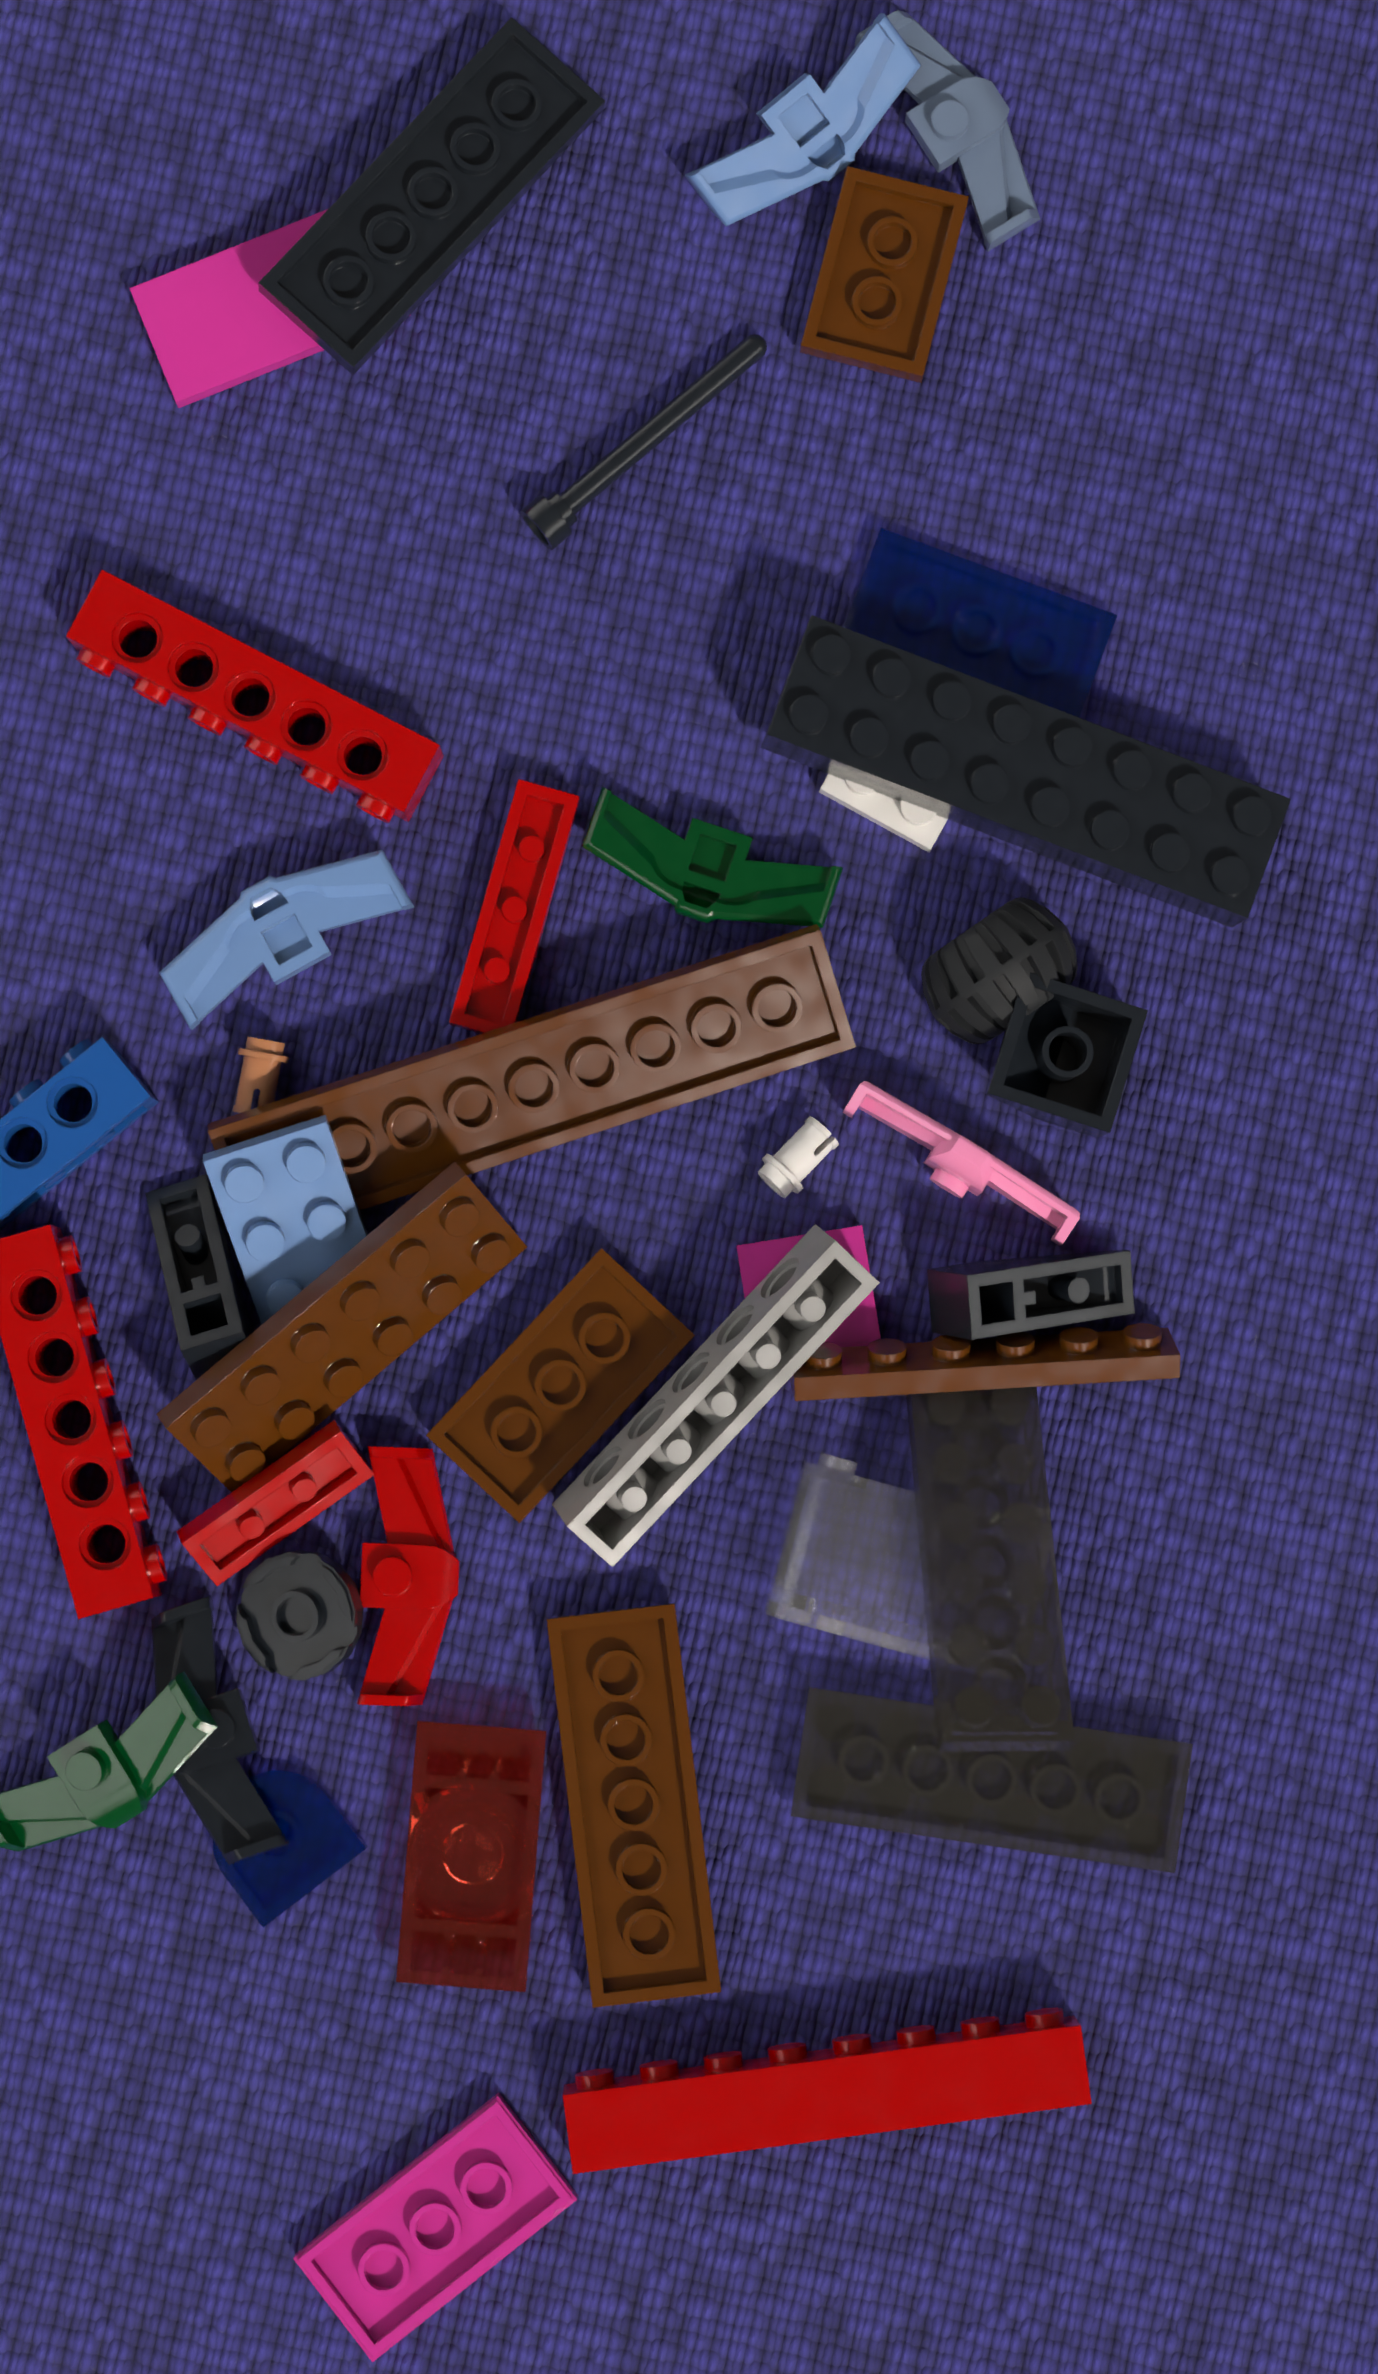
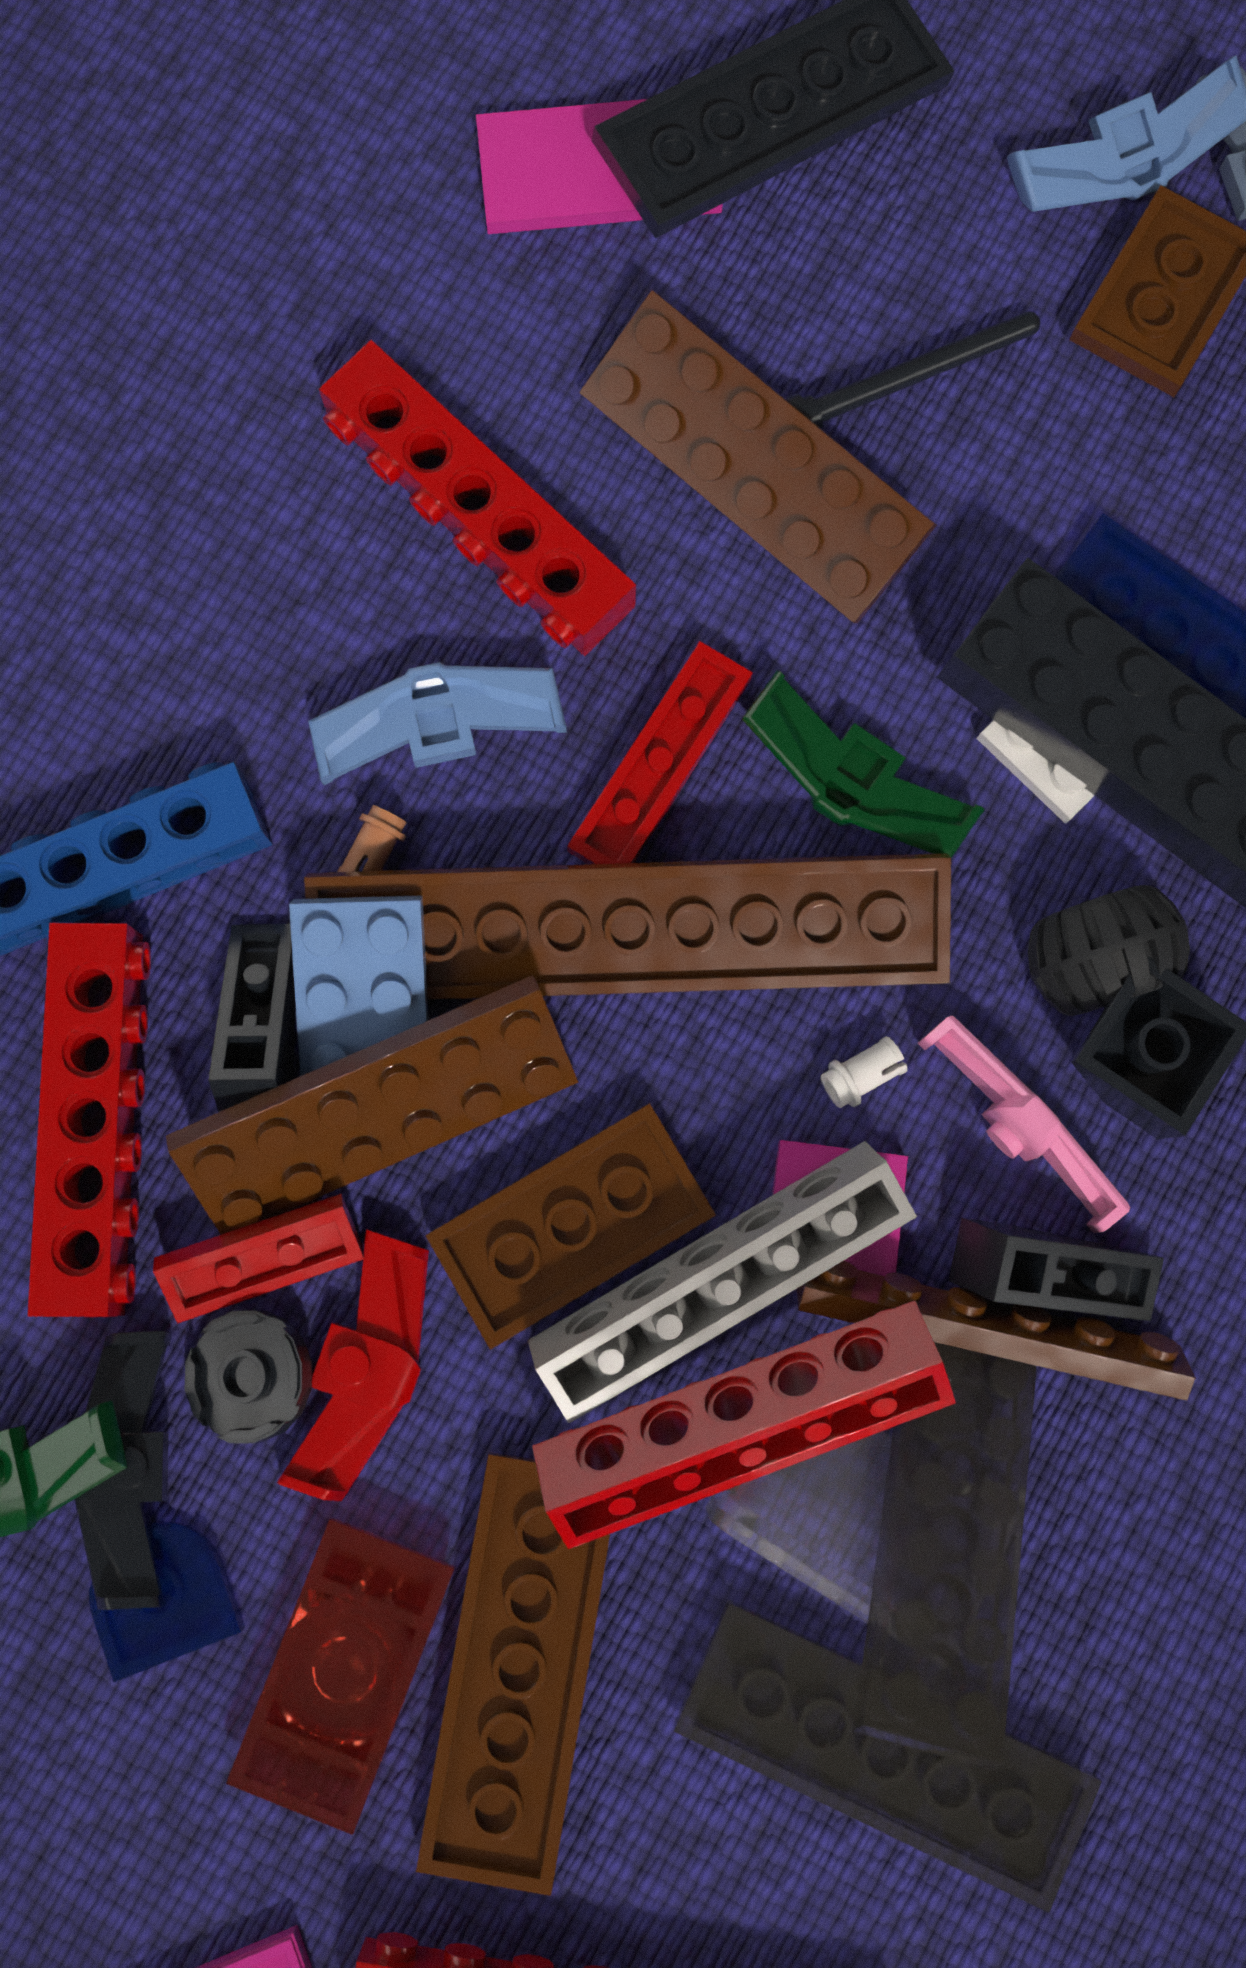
camera: 15 degrees right, 5 degrees down
none -> red brick [532,1300,956,1550]
none -> reddish brown plate [579,290,937,623]

